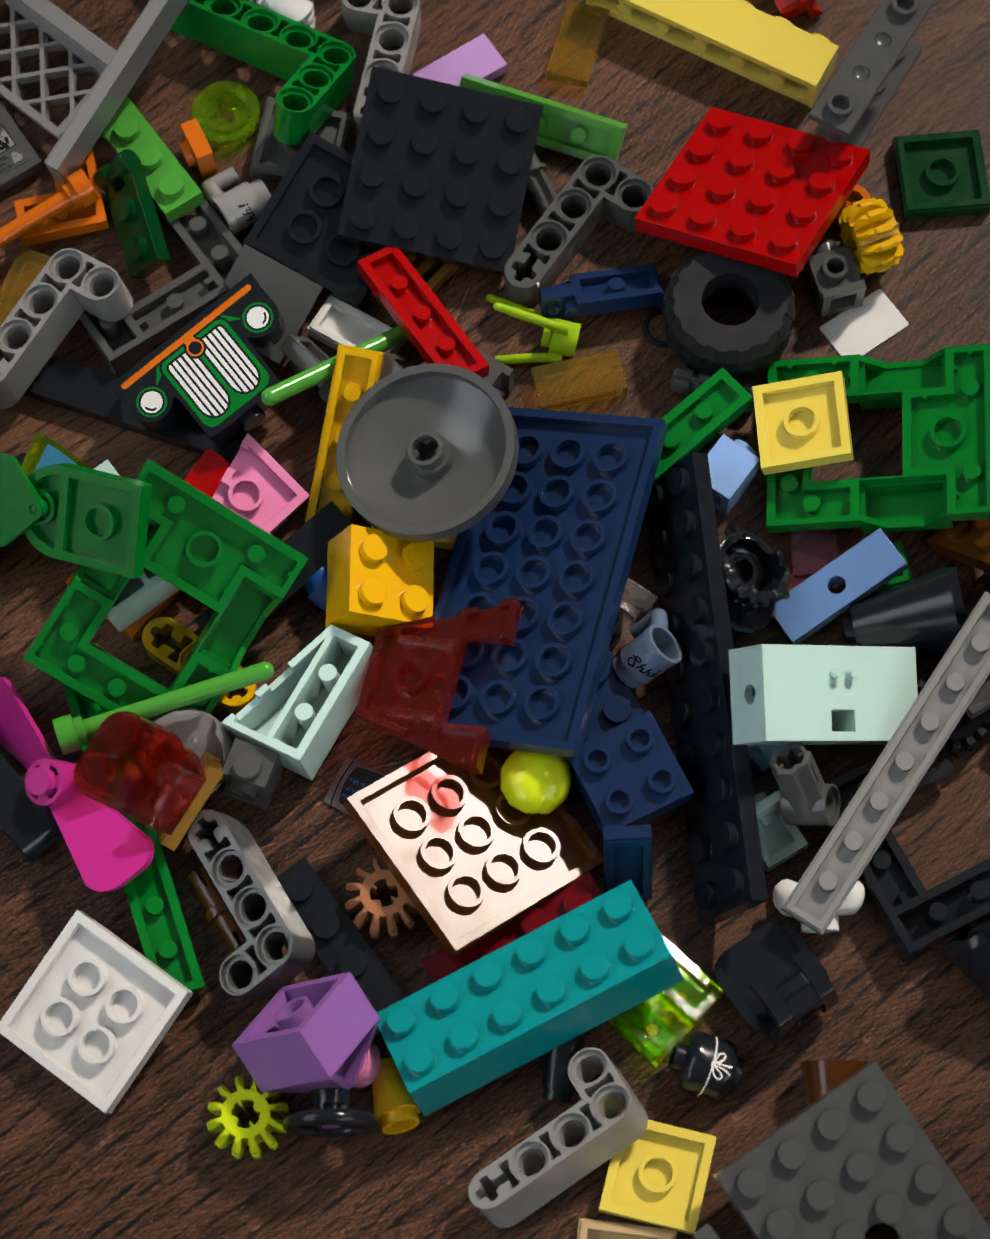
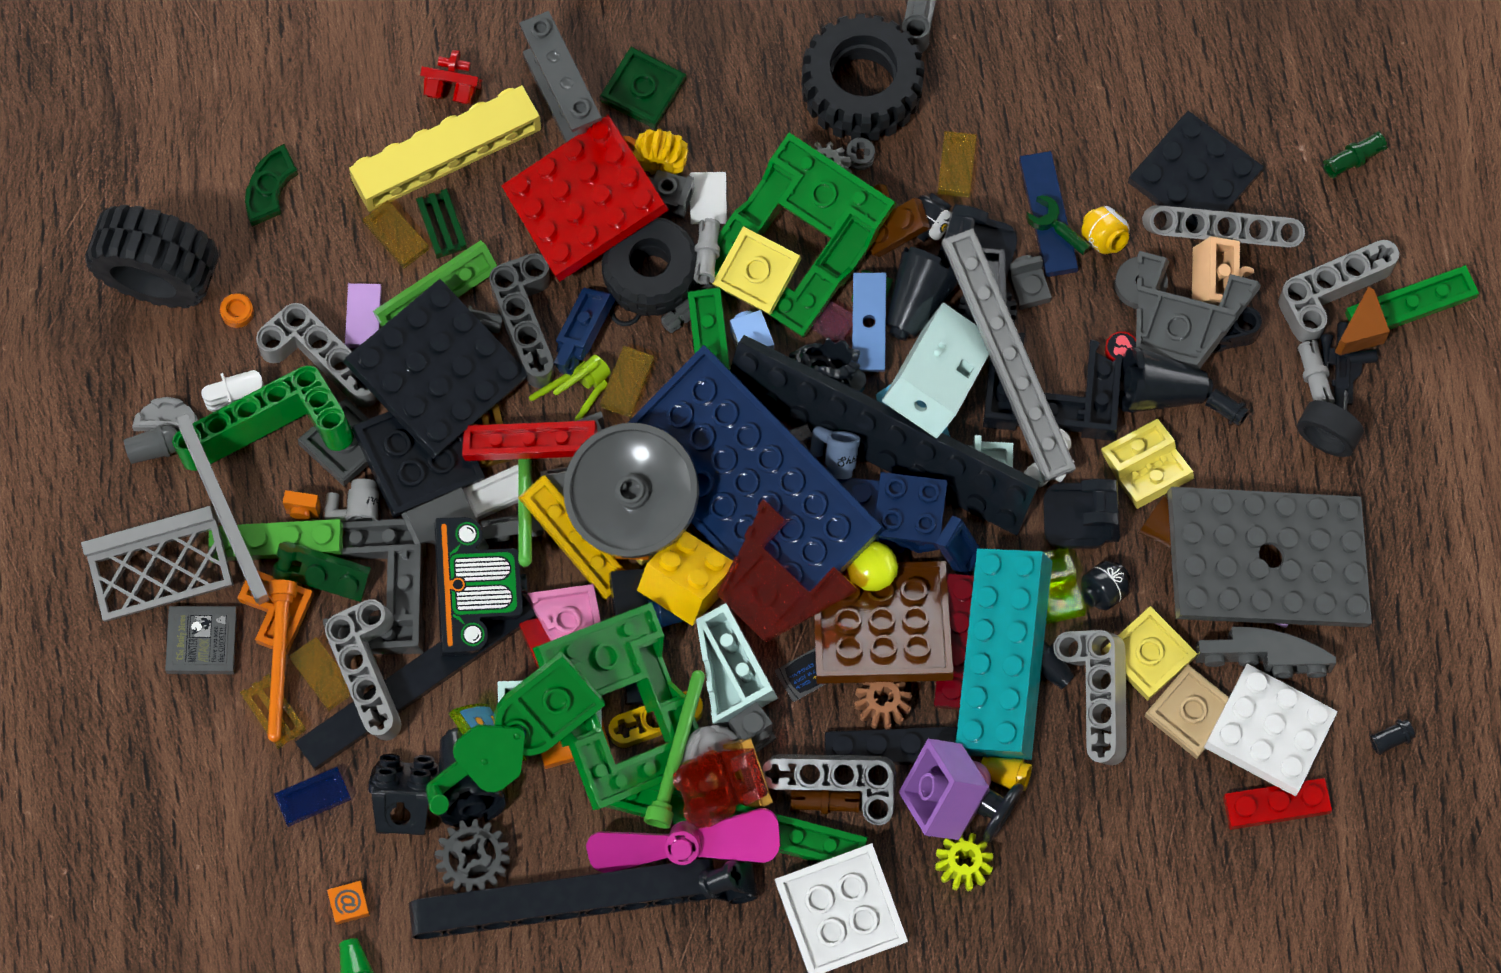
camera: 60 degrees left, 0 degrees up
clear neon green gear [191,81,261,146] -> none
dark grey piece [769,742,841,826] -> none
none -> dark green tile [416,188,467,259]
none -> light grey pin [694,218,720,284]
none -> black piece [699,860,758,904]
none -> light yellow slope [1101,419,1194,509]

